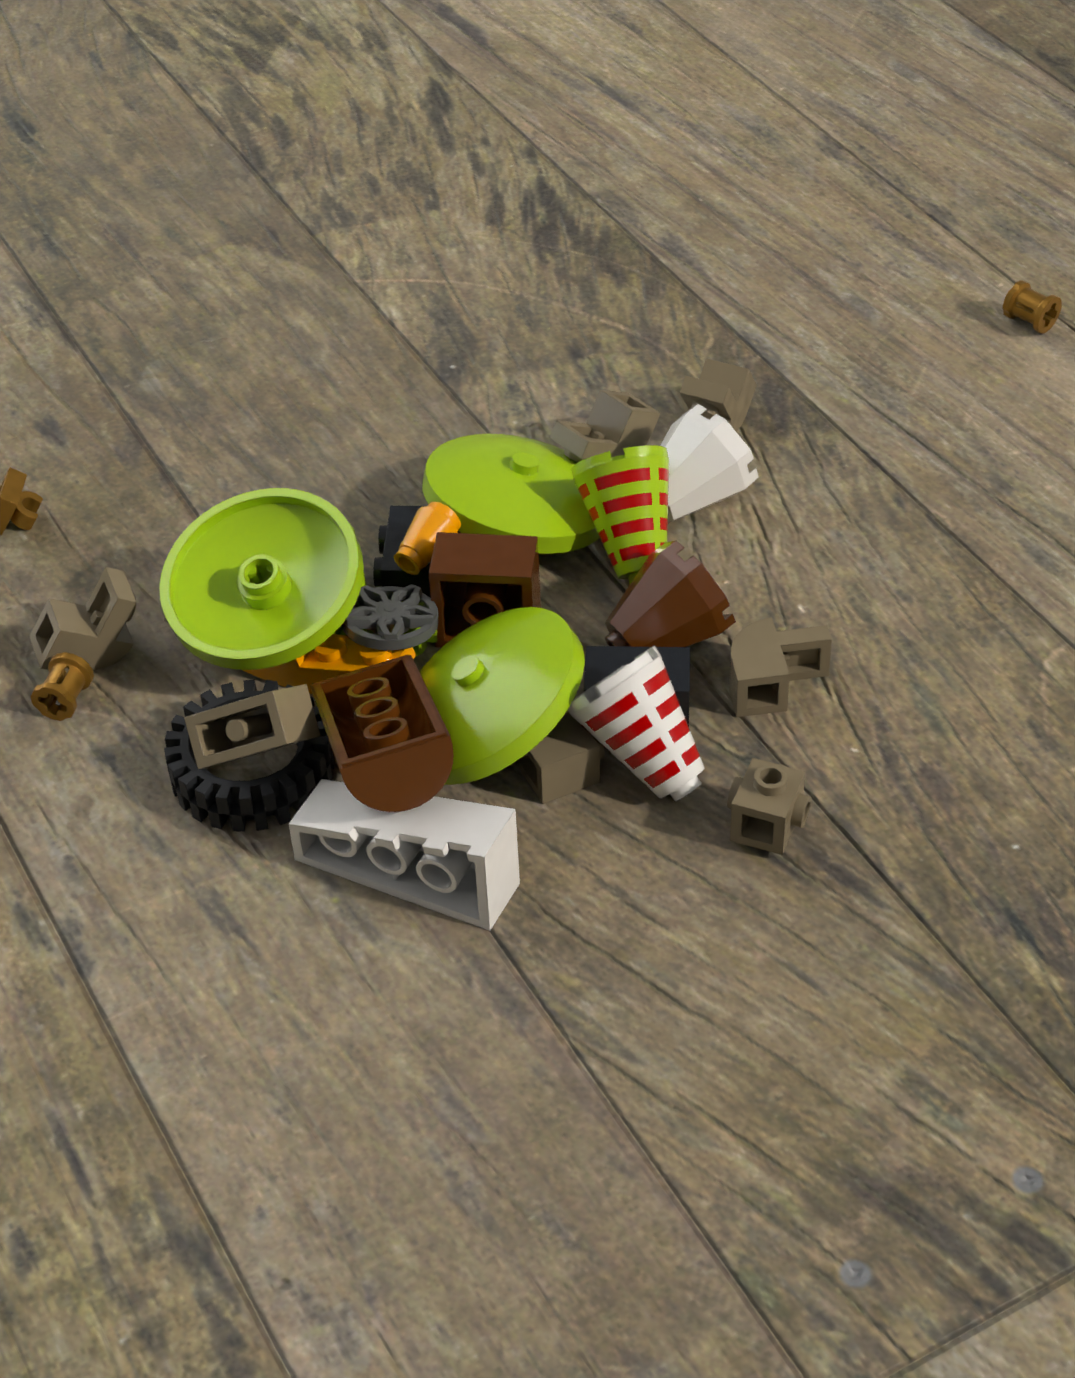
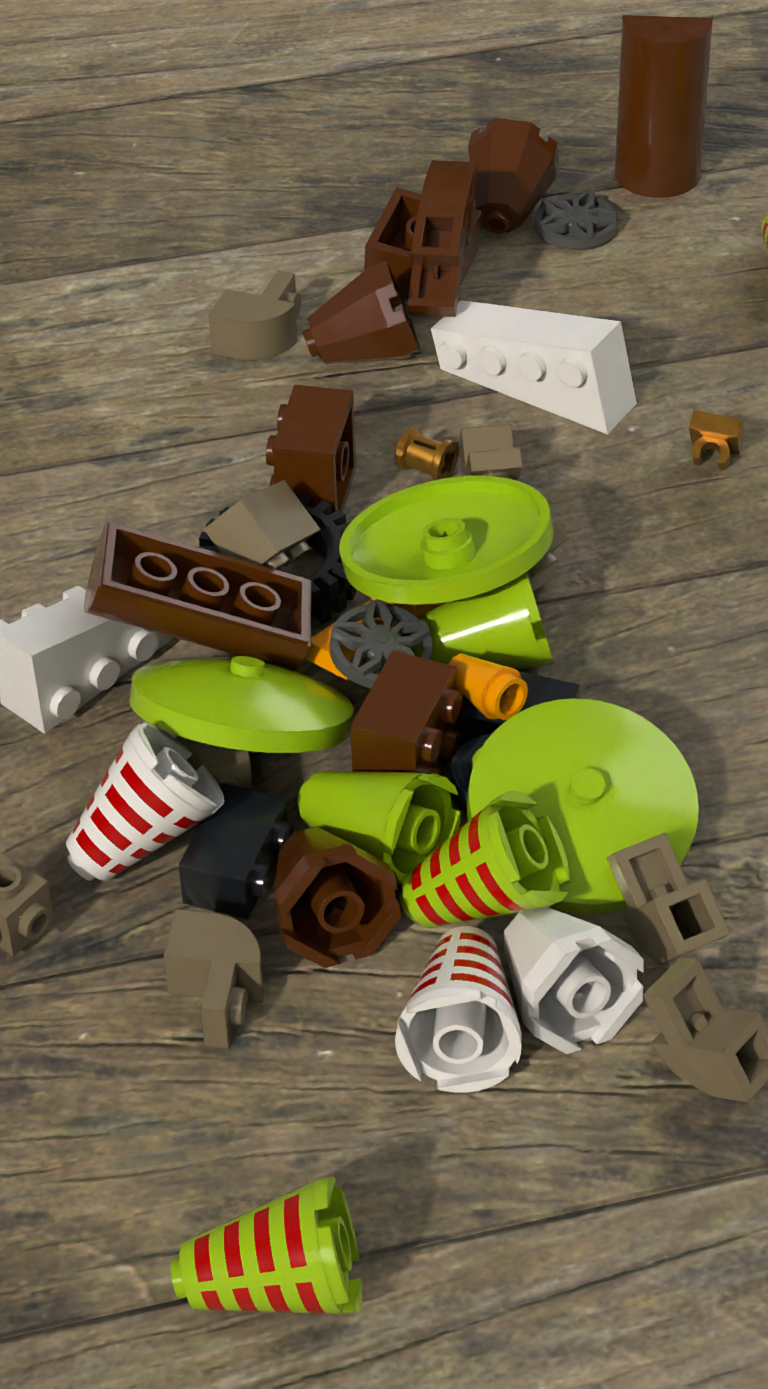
camera: 105 degrees right, 0 degrees up
none -> lime cone [170,1176,362,1315]
none -> reddish brown brick [266,385,356,514]
none -> lime cone [297,771,461,886]
none -> white cone [395,926,522,1093]

